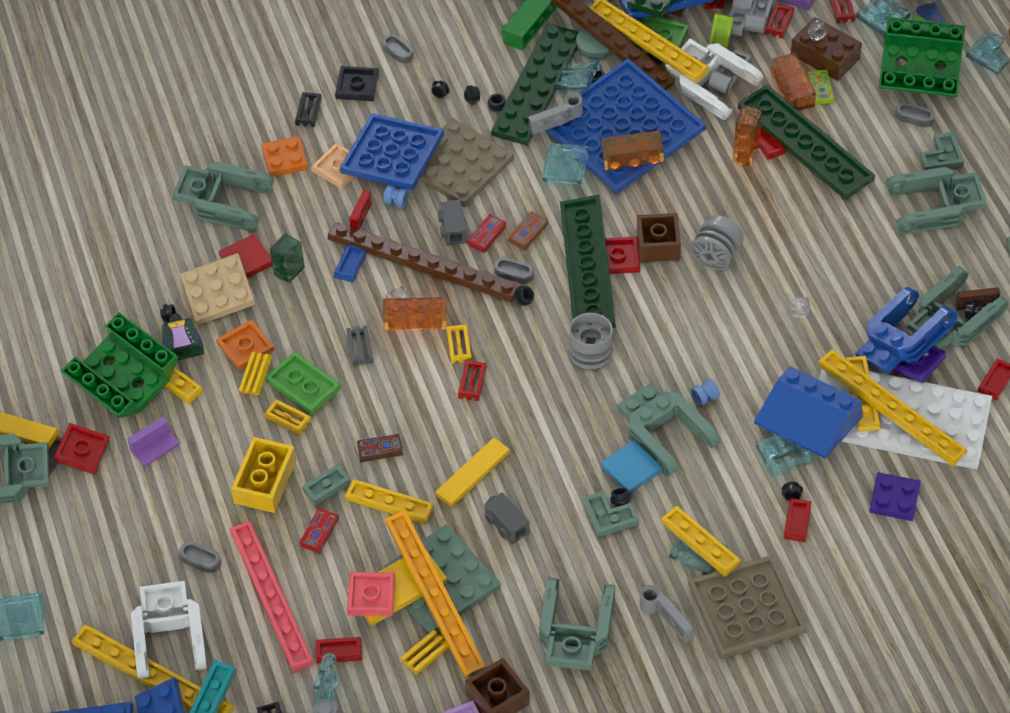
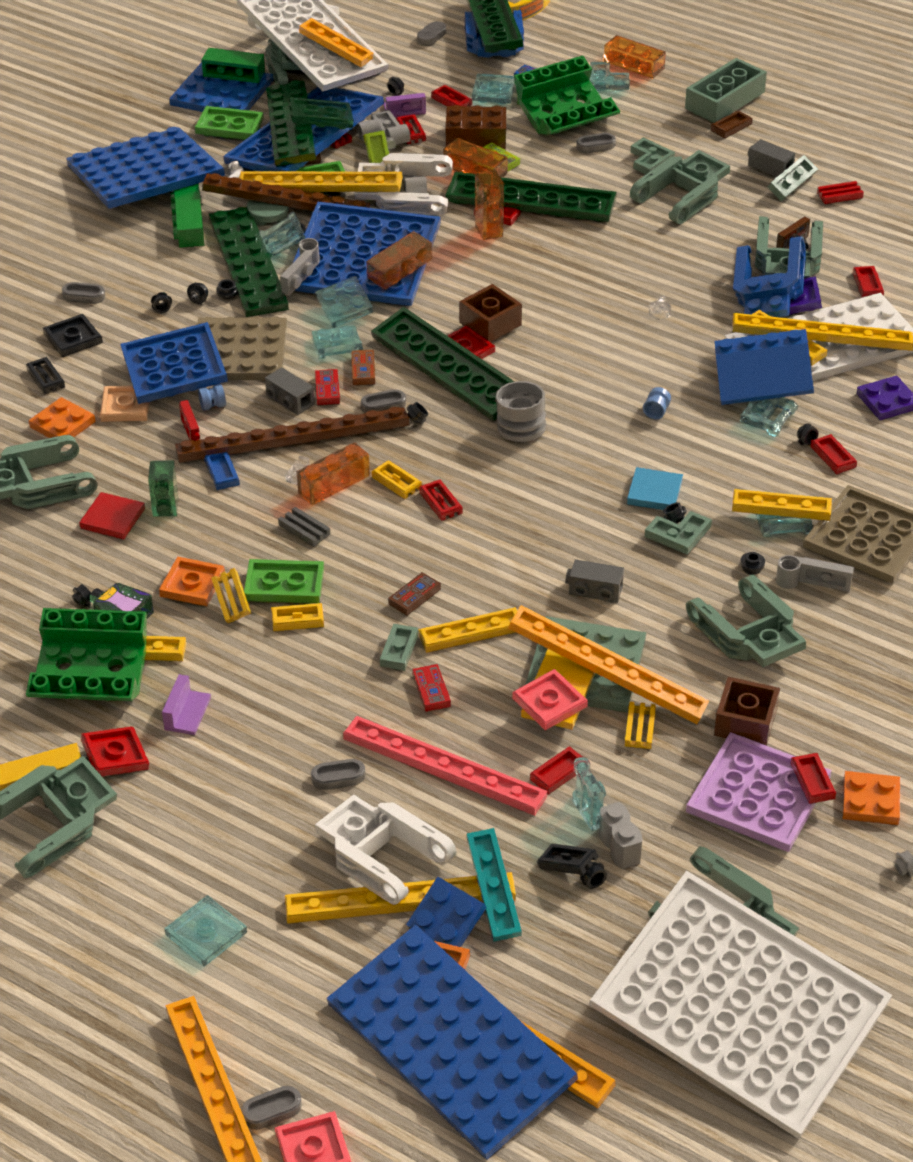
camera: 40 degrees left, 10 degrees down
tan plate [180,253,256,326] -> none
yellow brick [231,437,297,513] -> none
yellow tile [435,438,510,508] -> none
sand green plate [617,383,720,476] -> none
light grey wheel [690,215,744,270] -> none
clear tile [807,18,828,40] -> none
none -> clear light blue plate [311,325,363,360]
none -> black plate [740,552,765,575]

